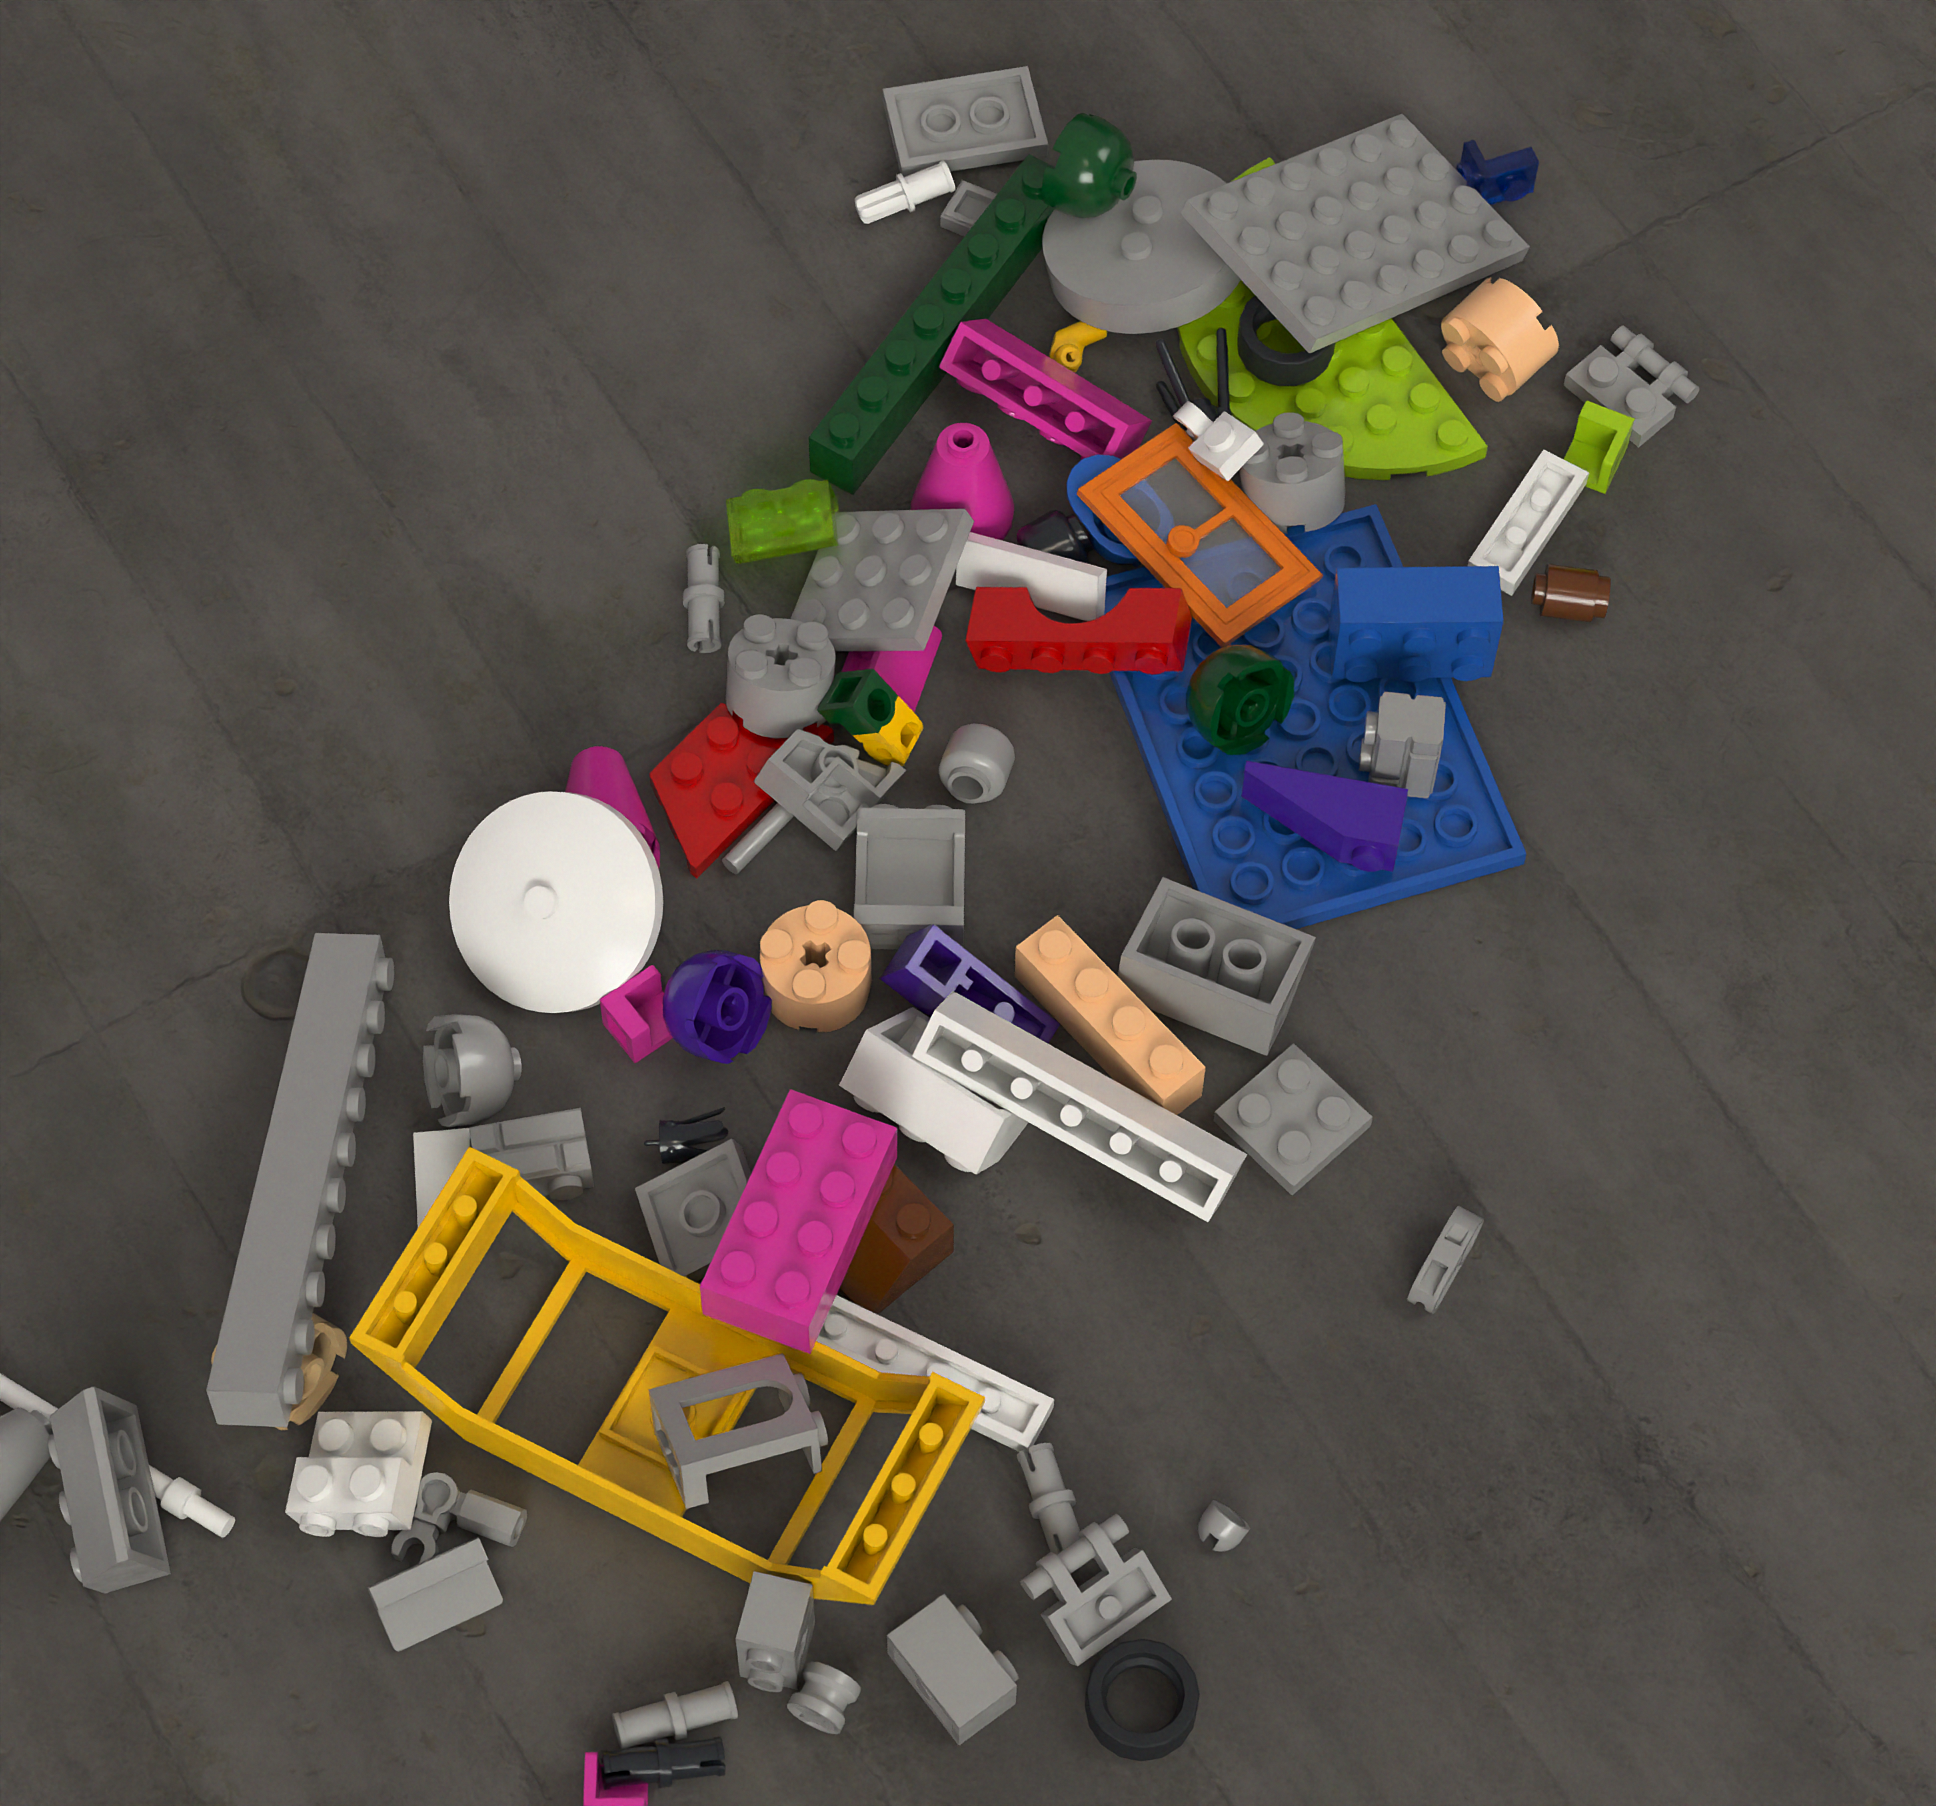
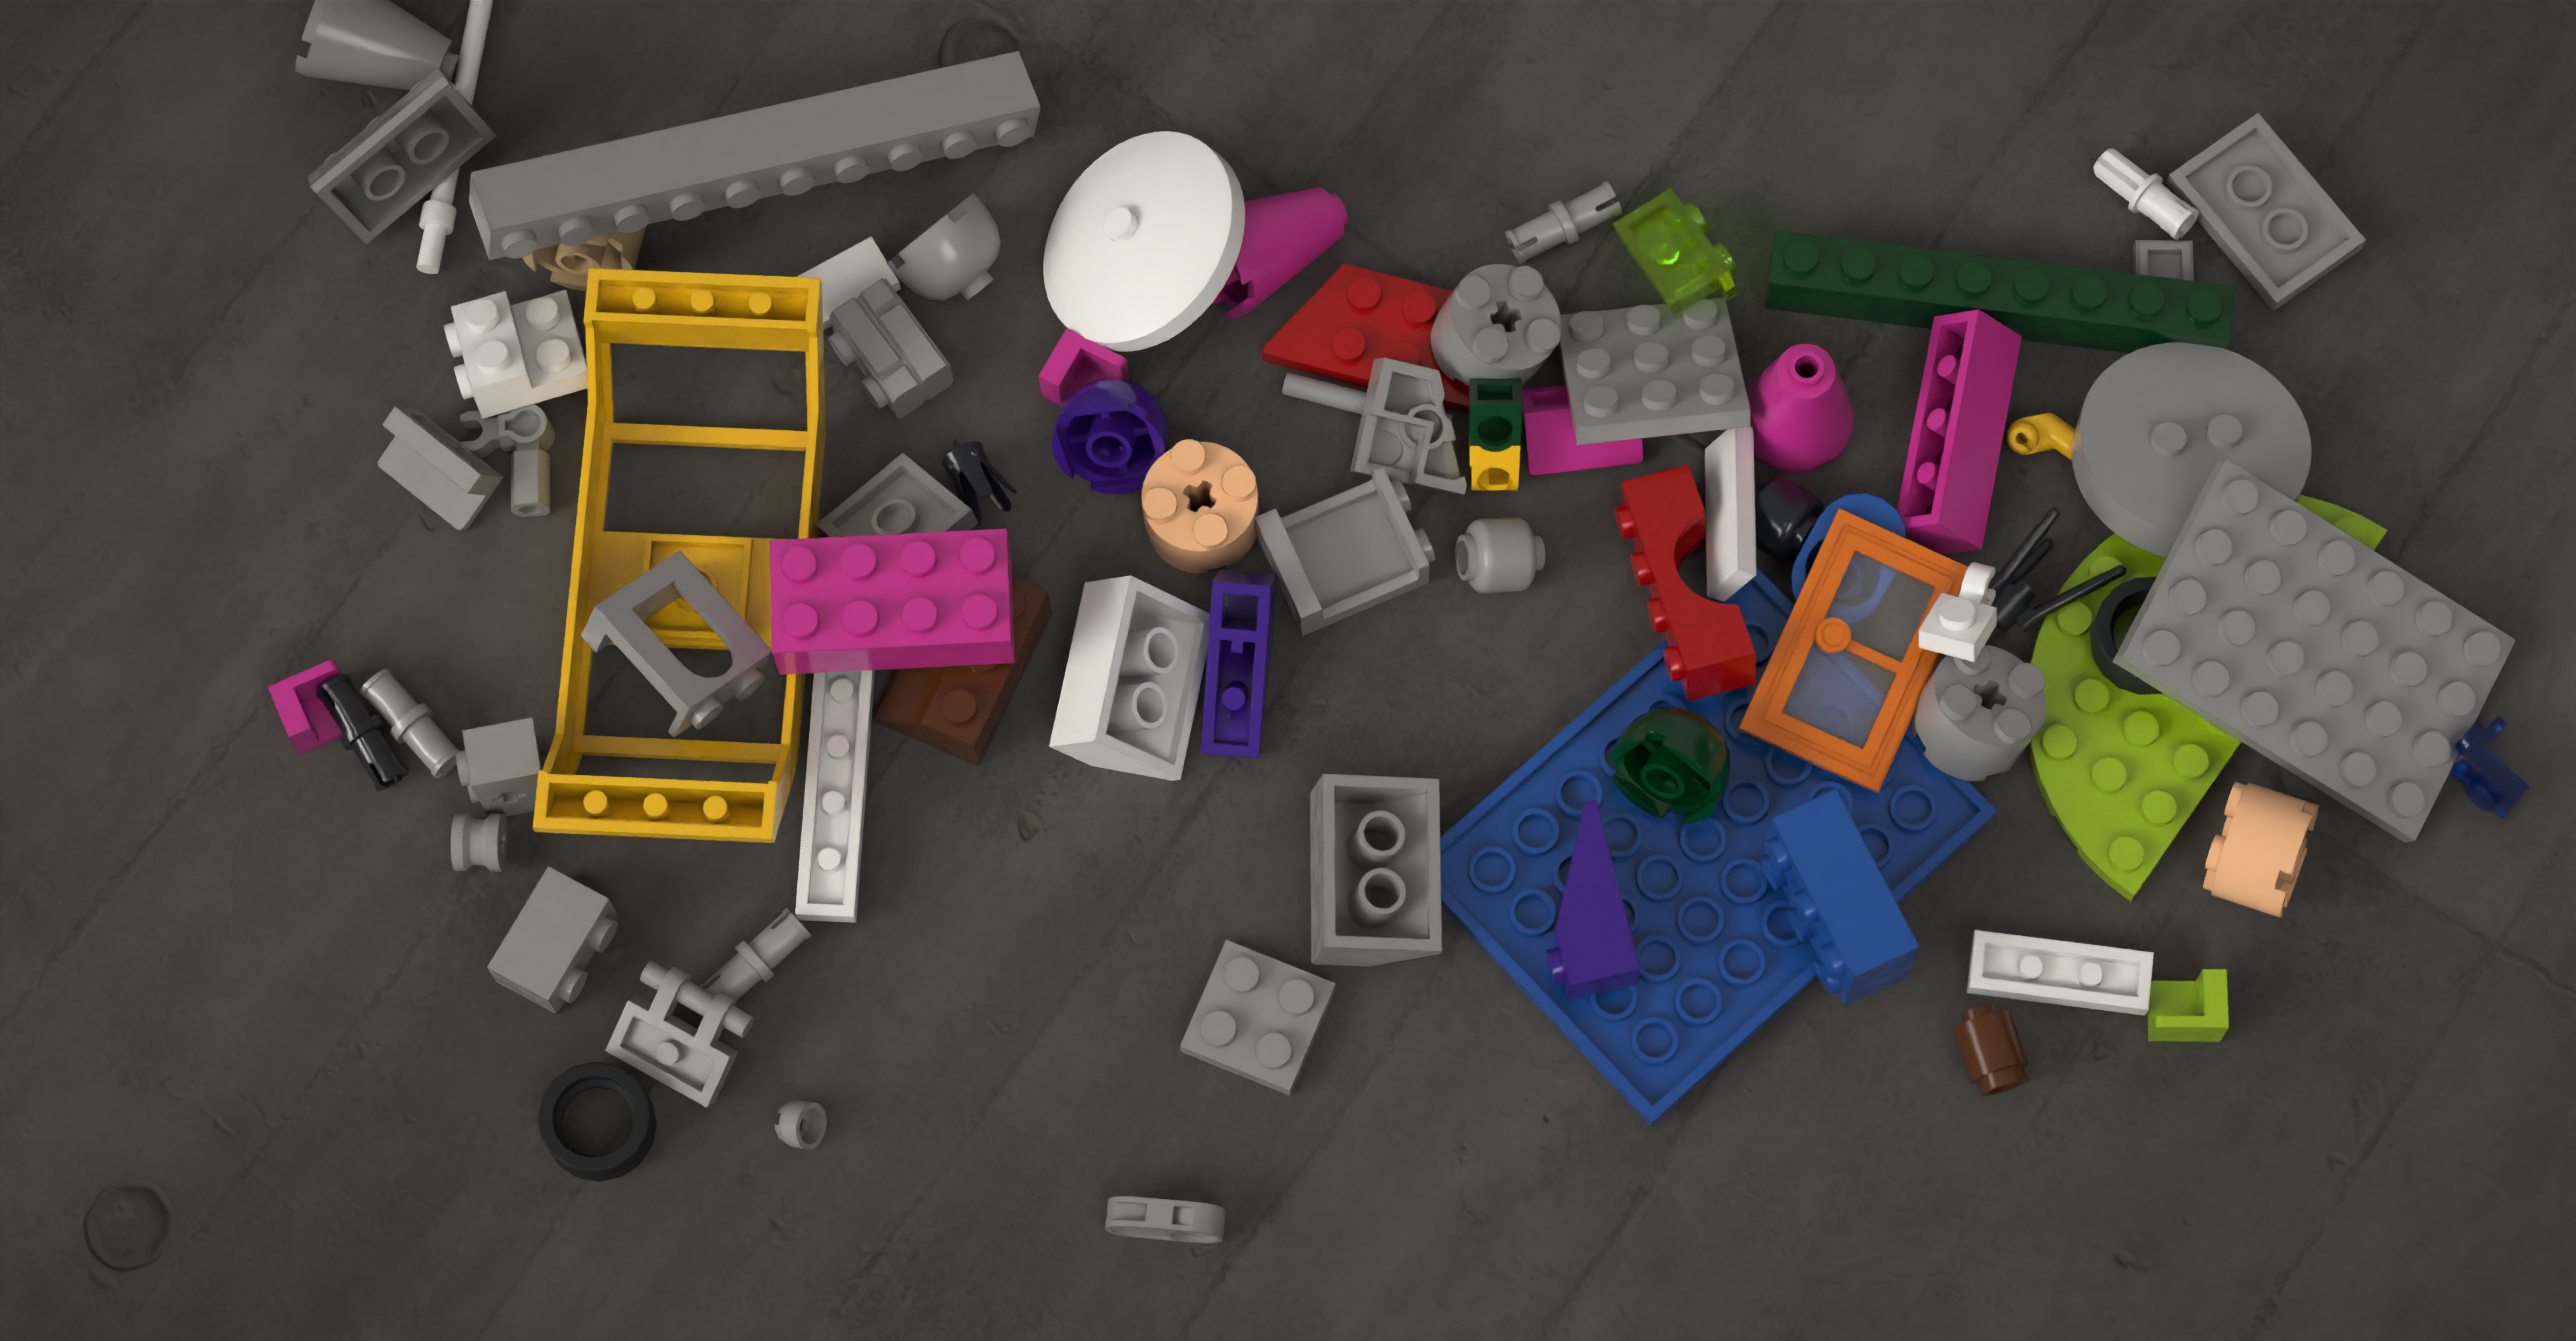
camera: 70 degrees right, 10 degrees up
white brick [911,991,1247,1222] -> none
light nougat brick [1015,915,1205,1115] -> none
dark green cylinder [1041,113,1137,218] -> none
light grey brick [1359,692,1446,798] -> none
light grey plate [1564,325,1700,448] -> none

